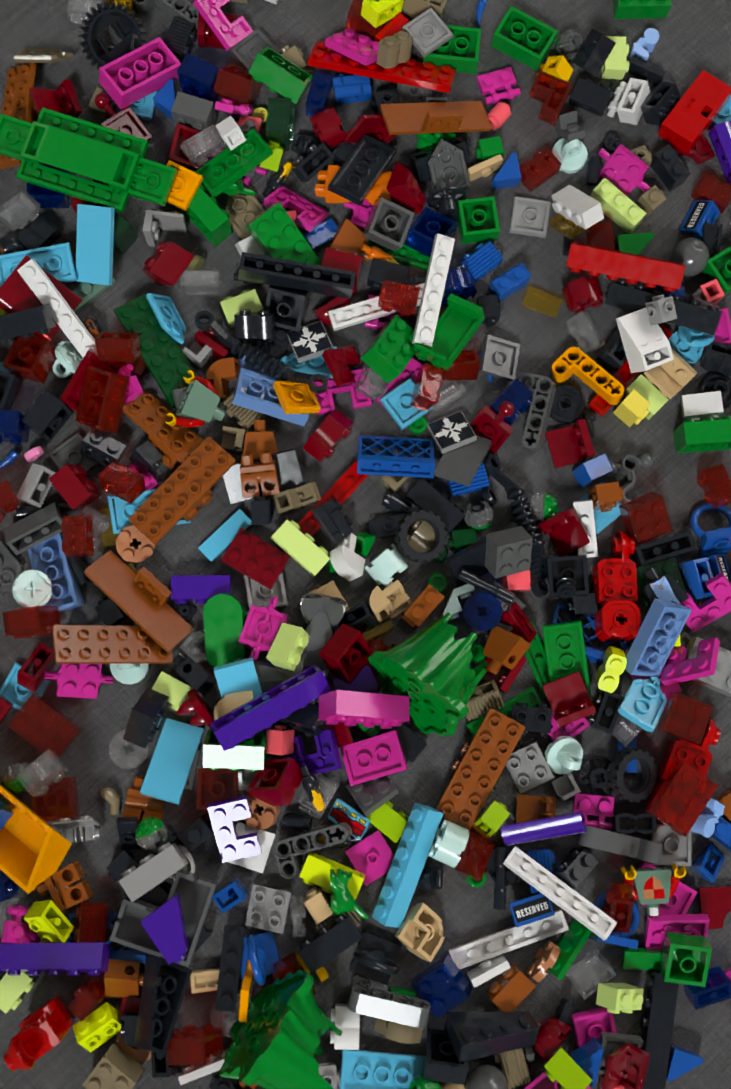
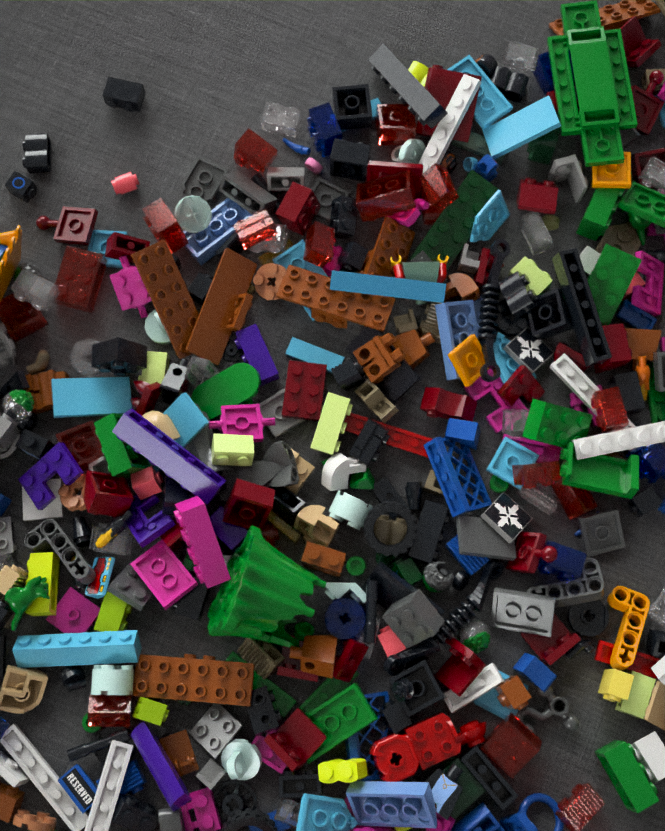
camera: 75 degrees right, 5 degrees down
none -> dark azure tile [330,270,446,303]
none -> blue slope [445,418,481,450]
none -> medium azure hinge [463,157,478,172]
none -> blue leg [475,154,499,182]
none -> tile [491,587,556,637]

